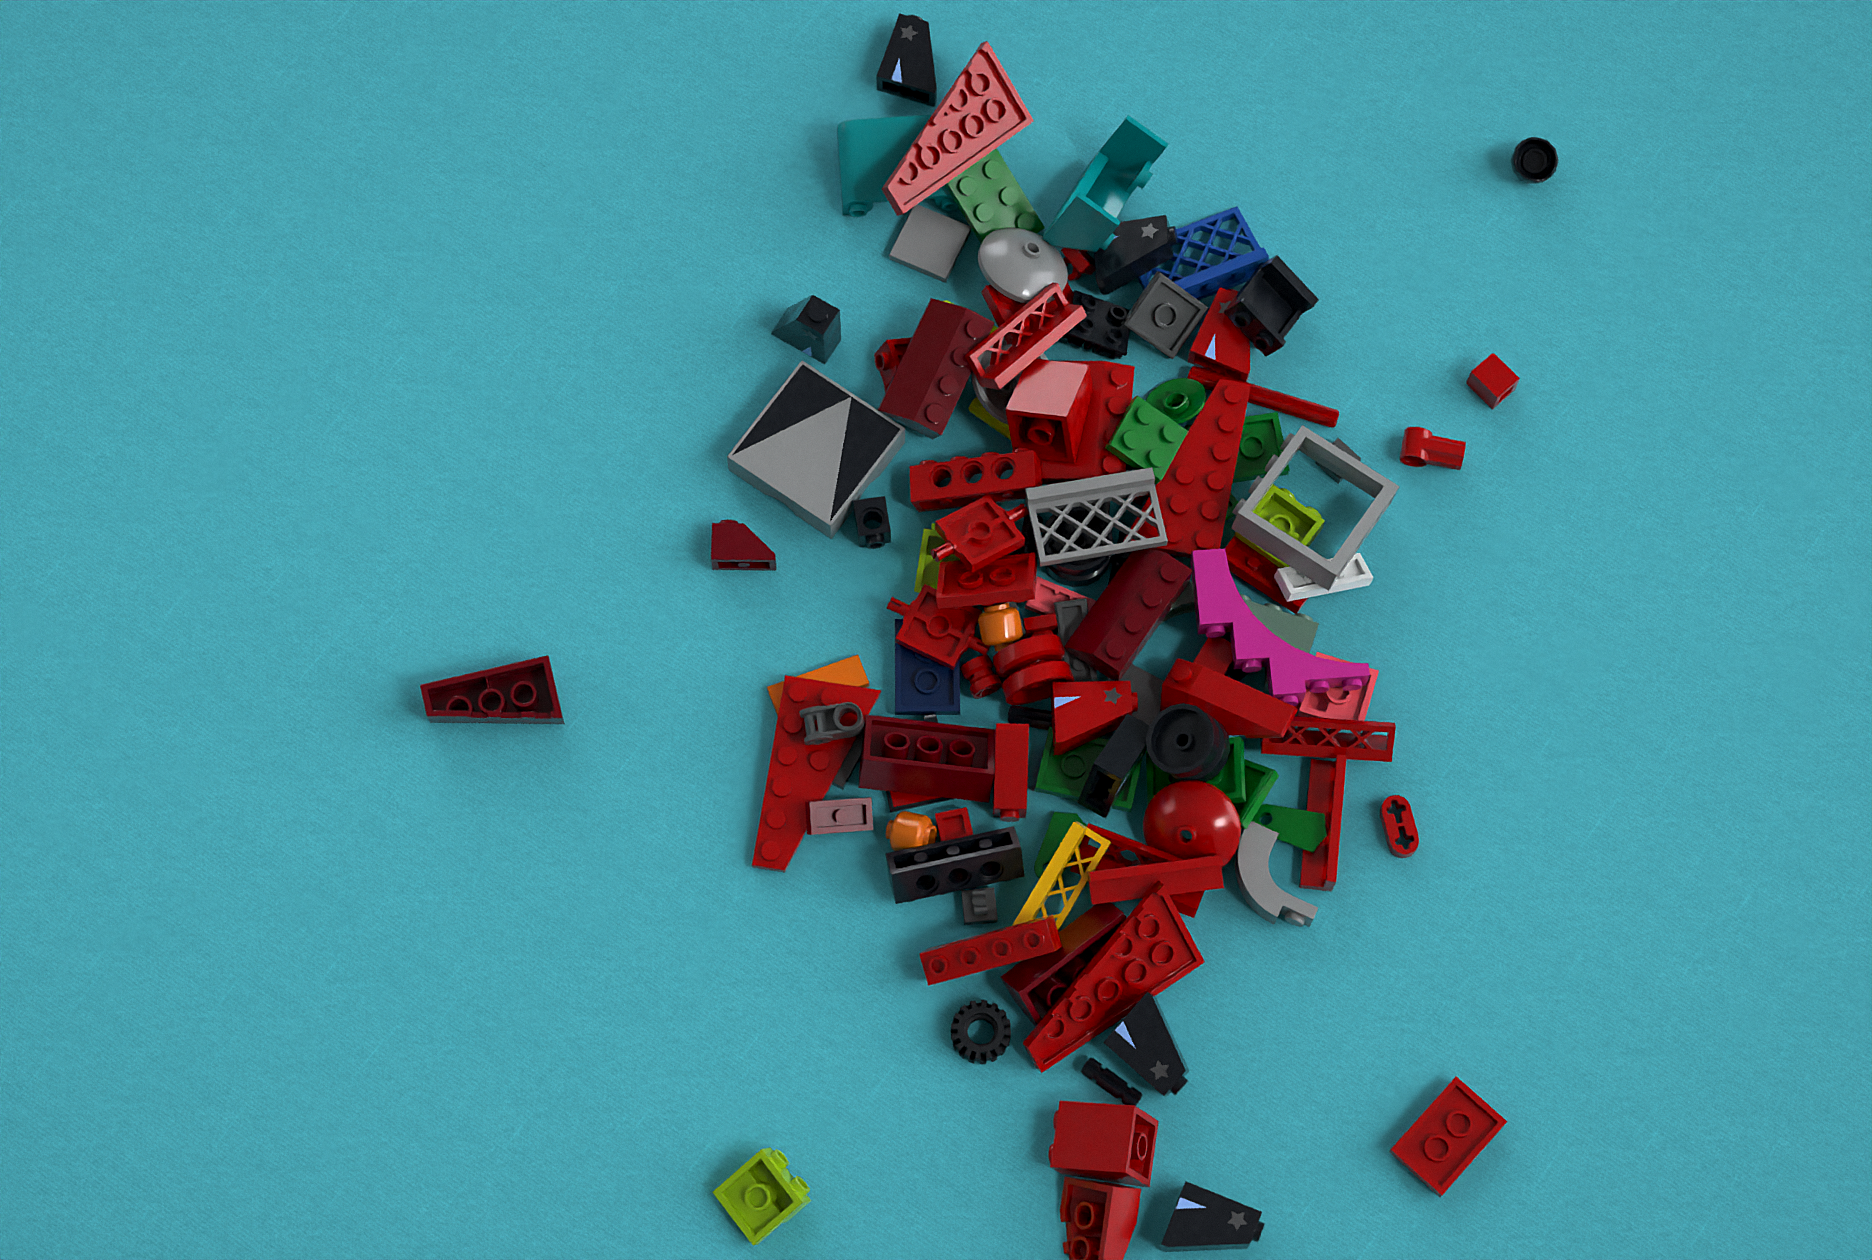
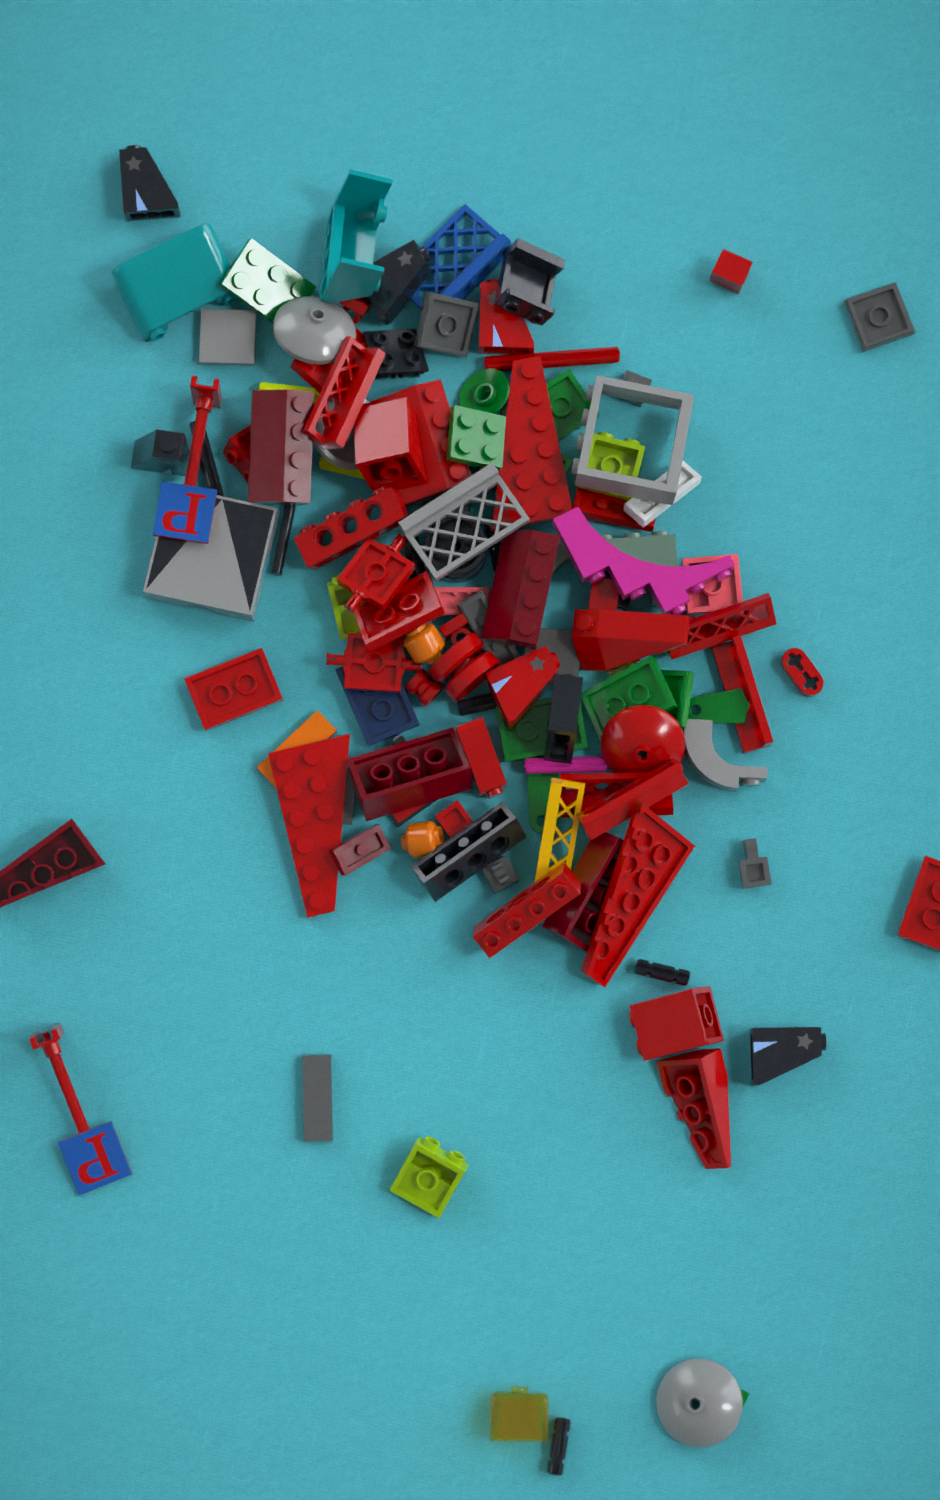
camera: 25 degrees left, 10 degrees up
dark red slope [711,519,777,571] -> none
dark grey piece [799,702,864,745] -> none
black brick [853,496,891,549] -> none
wing [881,41,1034,216] -> none
black tyre [951,1000,1011,1064] -> none
black slope [1103,992,1189,1096] -> none
black wheel [1146,703,1230,782] -> none
red piece [1399,427,1466,471] -> none
black hair [1510,137,1558,184] -> none
none -> piece [29,1023,132,1195]
none -> piece [153,376,222,544]
none -> red plate [184,648,283,731]
none -> black axle [189,421,224,496]
none -> black bar [271,505,296,576]
none -> dark grey tile [302,1055,333,1141]
none -> dark pink axle [524,756,607,774]
none -> dark grey plate [738,838,771,889]
none -> dark grey tile [844,282,915,352]

